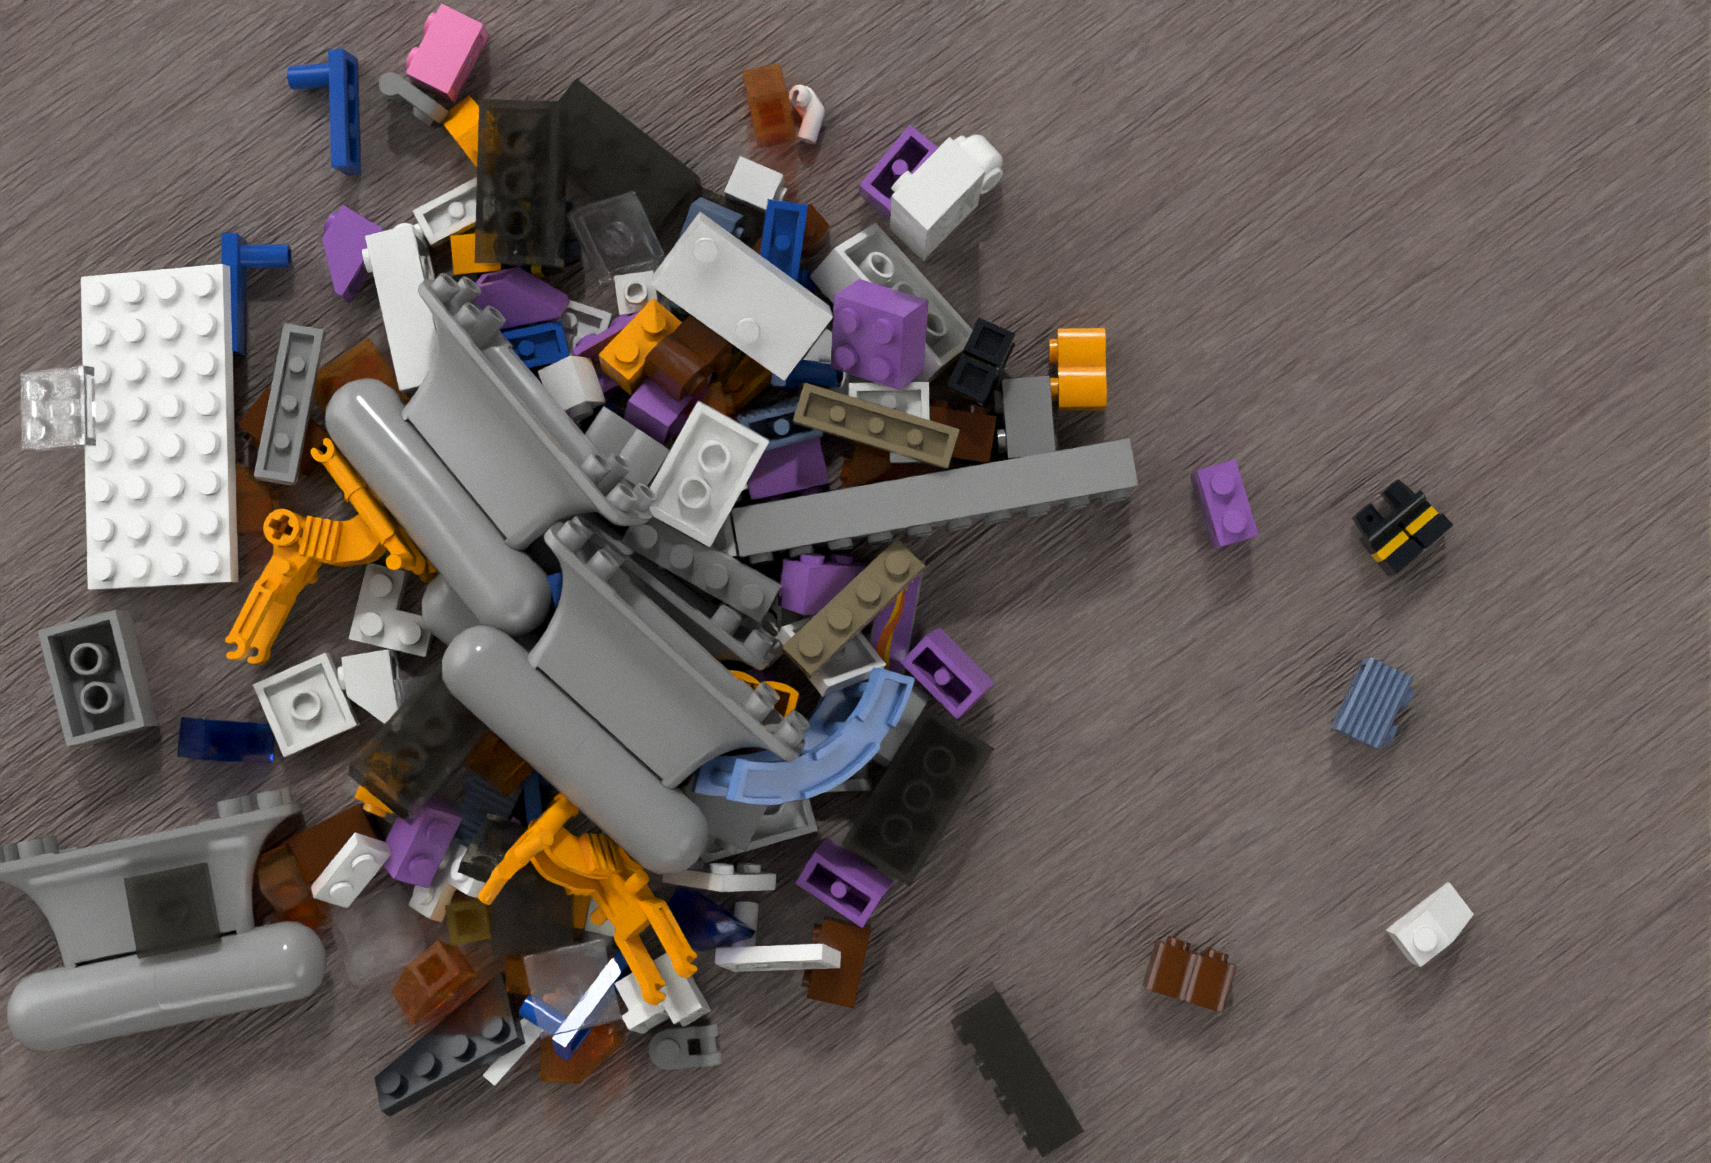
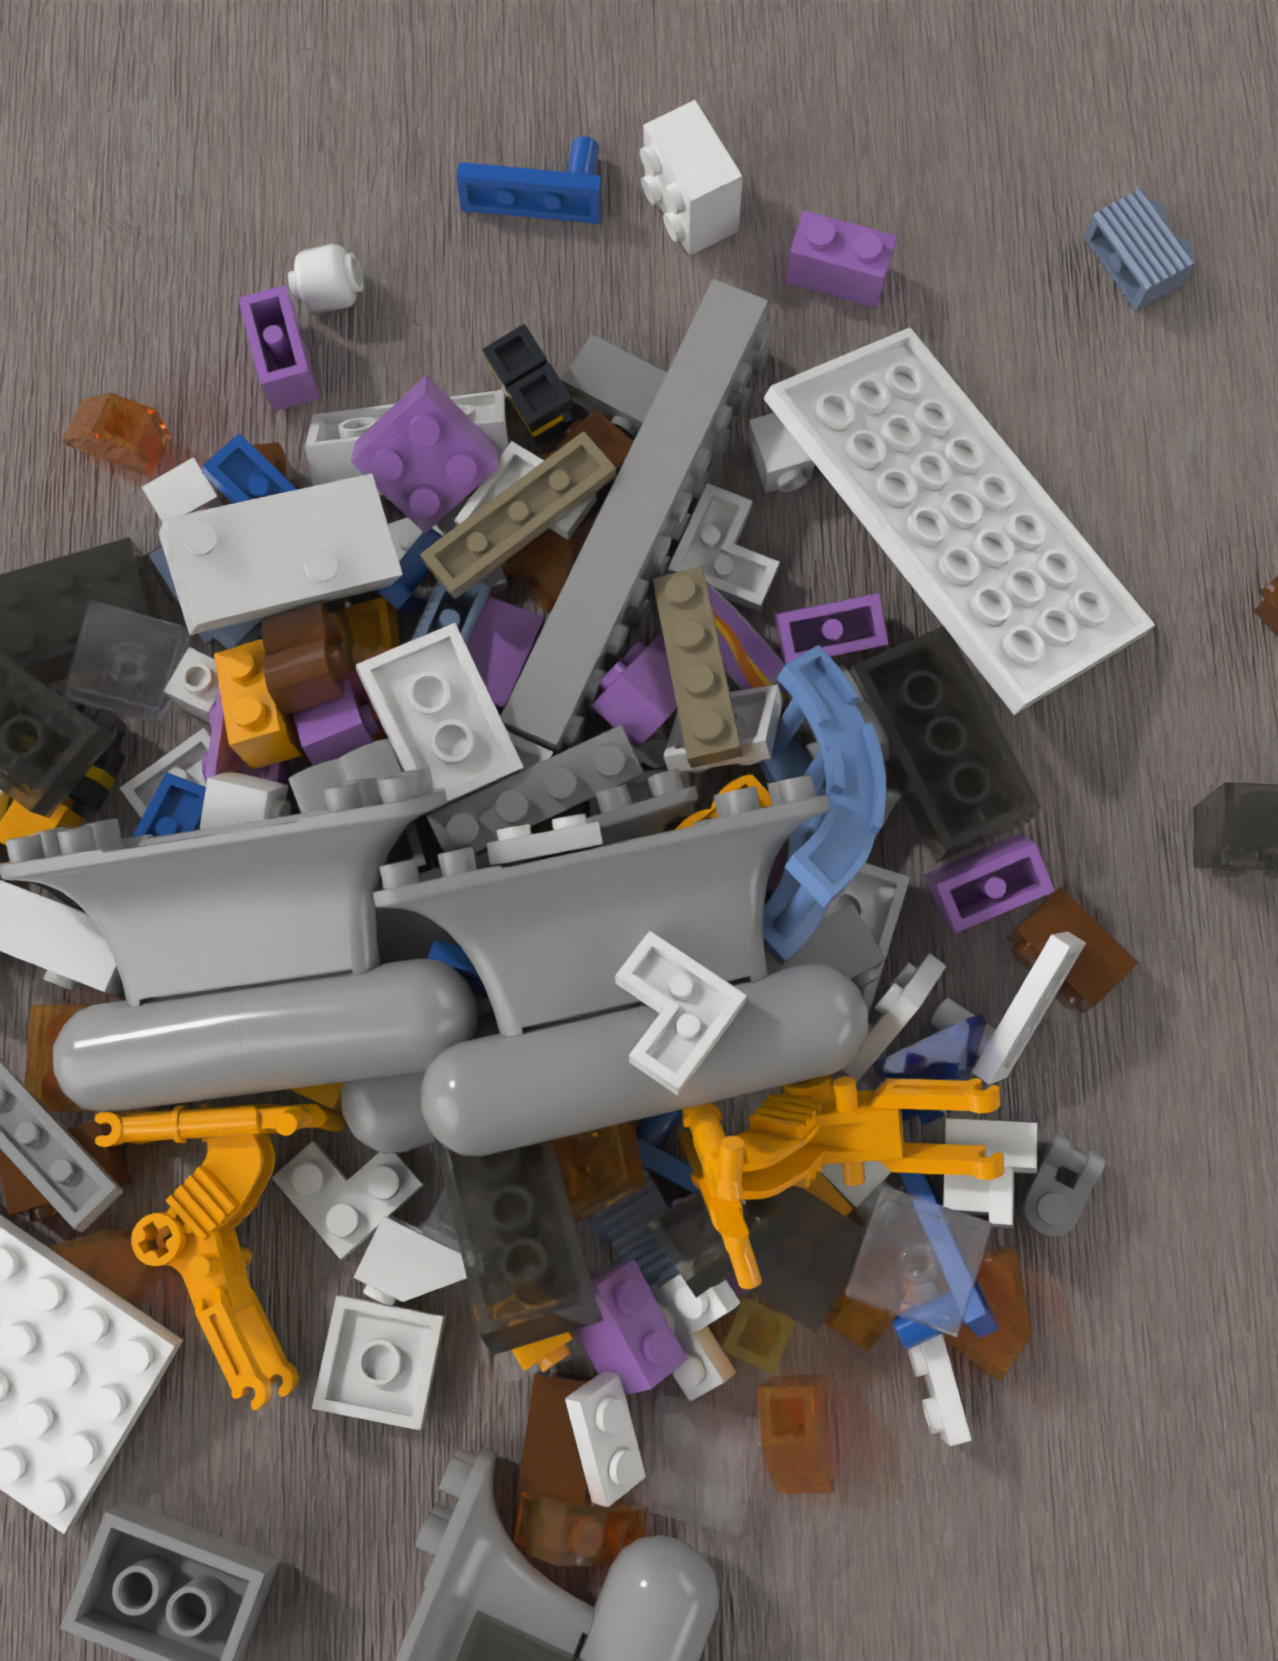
camera: 55 degrees left, 10 degrees down
clear blue slope [177,717,275,763] -> none
black wing [374,972,525,1116] -> none
medium lavender slope [475,267,570,333] -> none
white arm [789,85,825,144] -> none
white brick [890,137,985,261] -> none
light orange brick [1049,328,1107,411] -> none
black hips [1352,479,1453,576] -> none
none -> blue piece [456,136,602,224]
none -> white plate [486,813,603,866]
none -> white plate [615,931,747,1096]
none -> white brick [640,100,742,256]
none -> white plate [668,483,780,612]
none -> white brick [747,413,815,493]
none -> white plate [764,327,1155,715]

